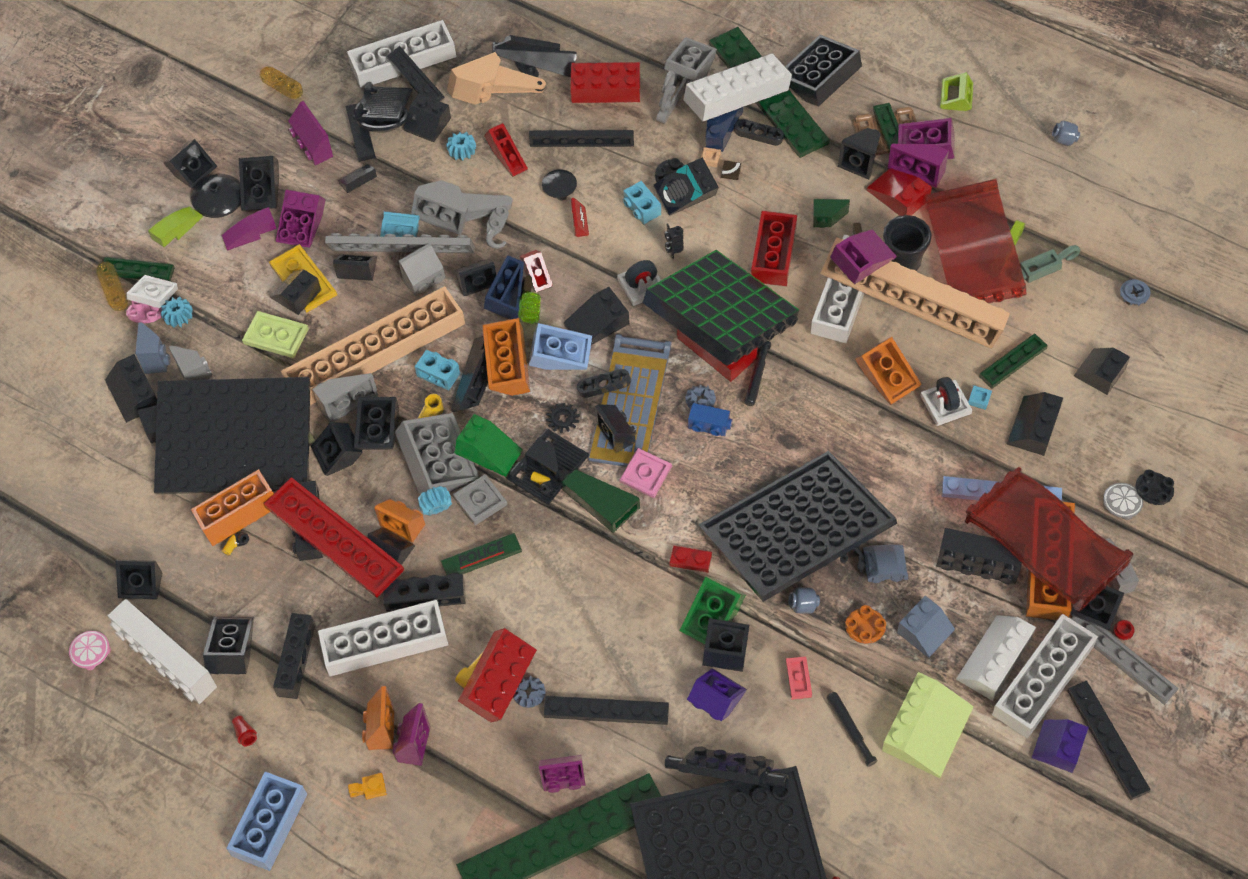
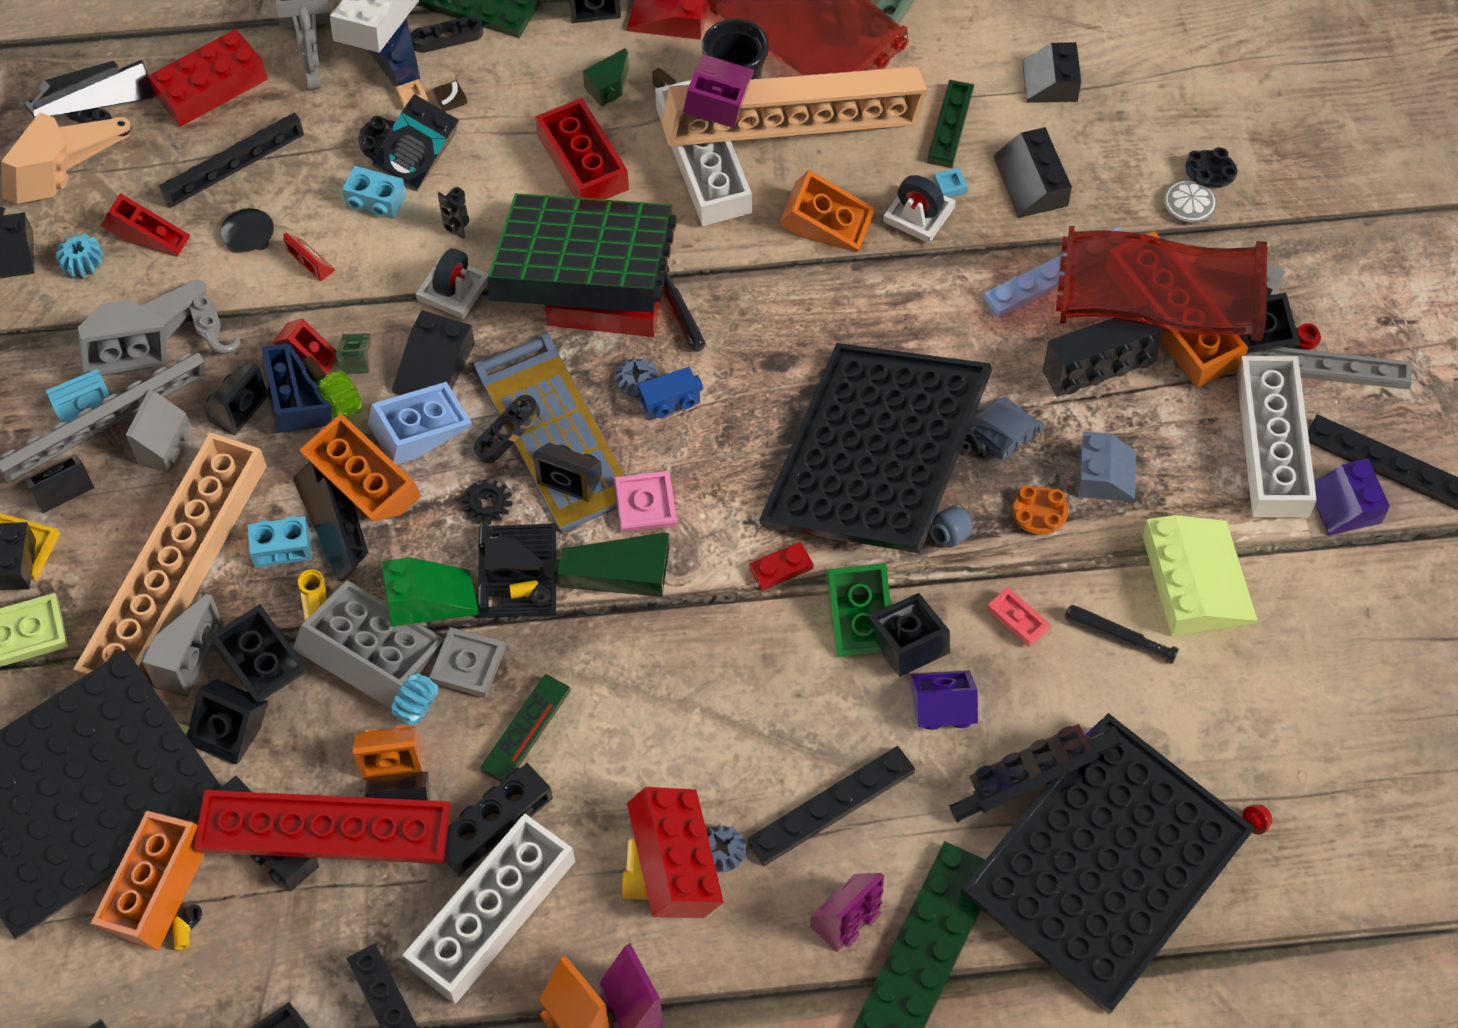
camera: 40 degrees left, 0 degrees up
white slope [956,615,1036,701] -> none
none -> clear green slope [336,333,371,374]

